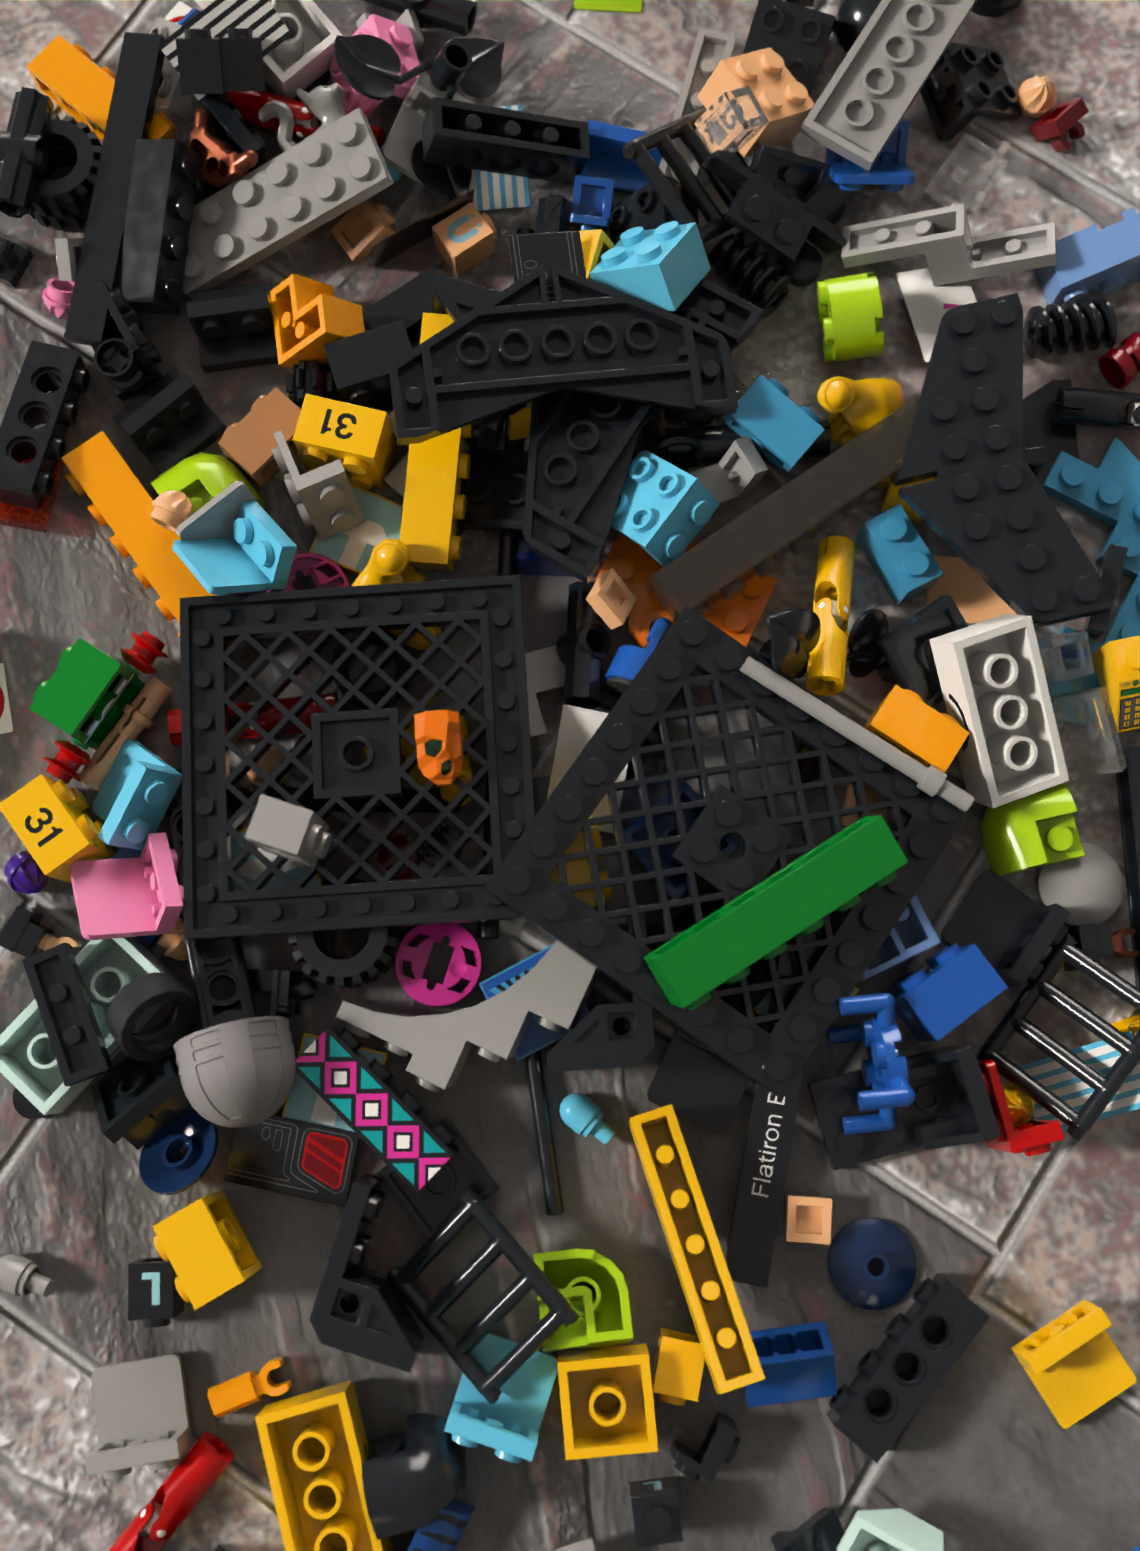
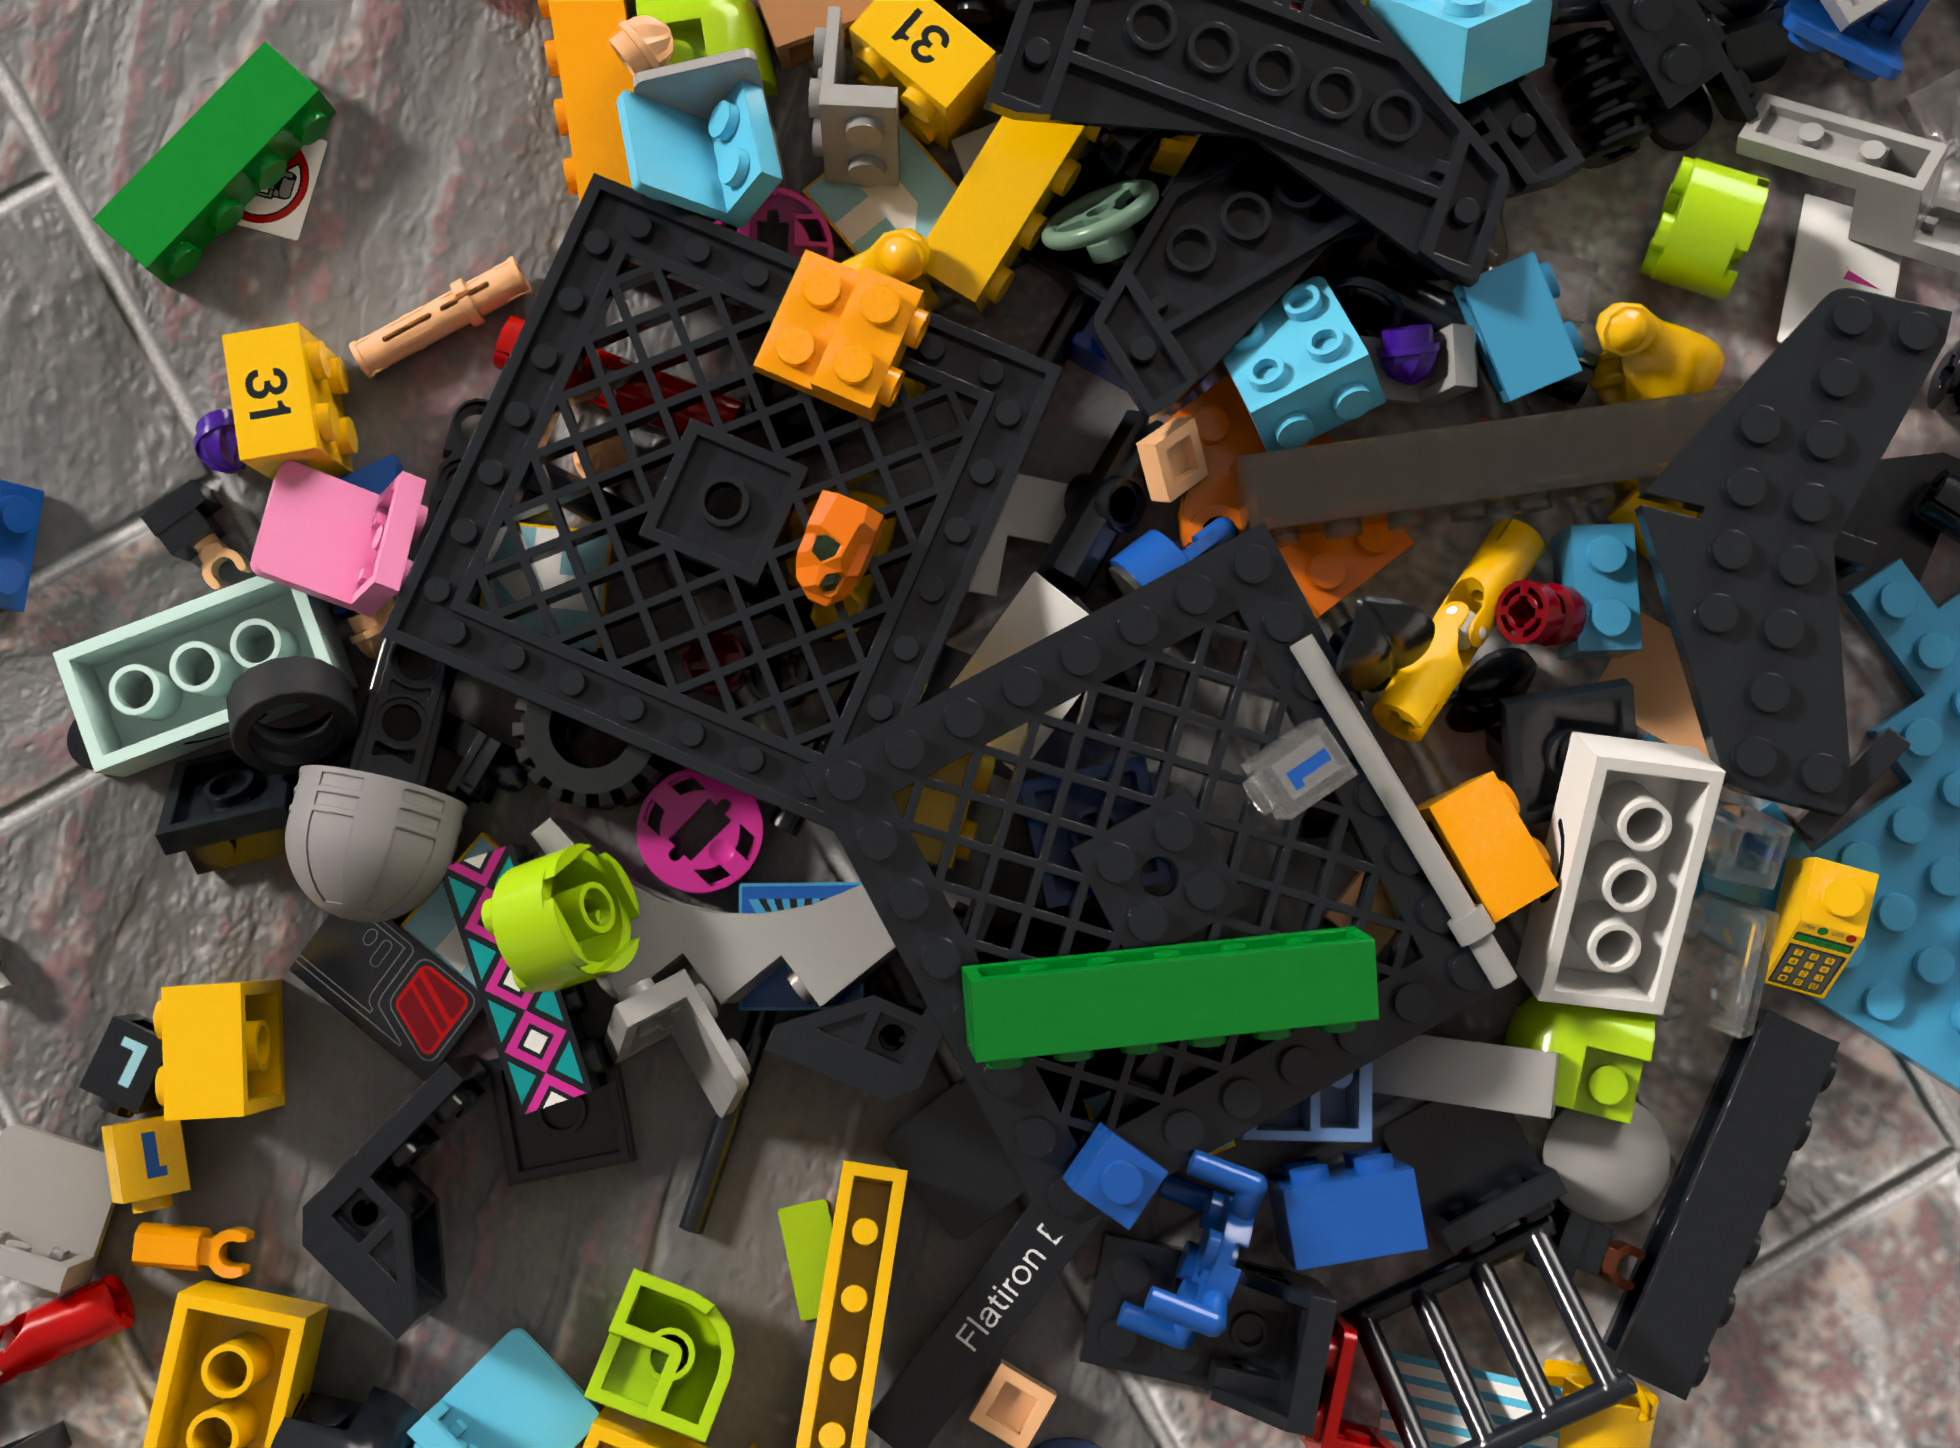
camera: 25 degrees right, 5 degrees up
black plate [22,943,113,1087] -> none
green brick [29,631,168,784] -> none
medium azure bracket [92,739,182,850] -> none
dark blue dish [139,1109,218,1195] -> none
light grey brick [245,794,332,868] -> none
black bar [386,1189,579,1404] -> none
medium azure cylinder [559,1093,616,1145] -> none
yellow plate [1002,1083,1034,1128] -> none
none -> yellow brick [101,1115,191,1214]
none -> lime brick [481,843,640,994]
none -> light grey bracket [603,969,751,1118]
none -> light orange plate [753,249,931,422]
none -> lime sticker [778,1199,832,1321]
none -> sand green piece [1041,179,1159,264]
none -> blue brick [1062,1122,1169,1230]
none -> clear brick [1240,717,1358,820]
none -> light grey tile [1372,1034,1560,1119]
none -> dark purple plate [1376,324,1441,385]
none -> dark red wheel [1495,580,1586,647]

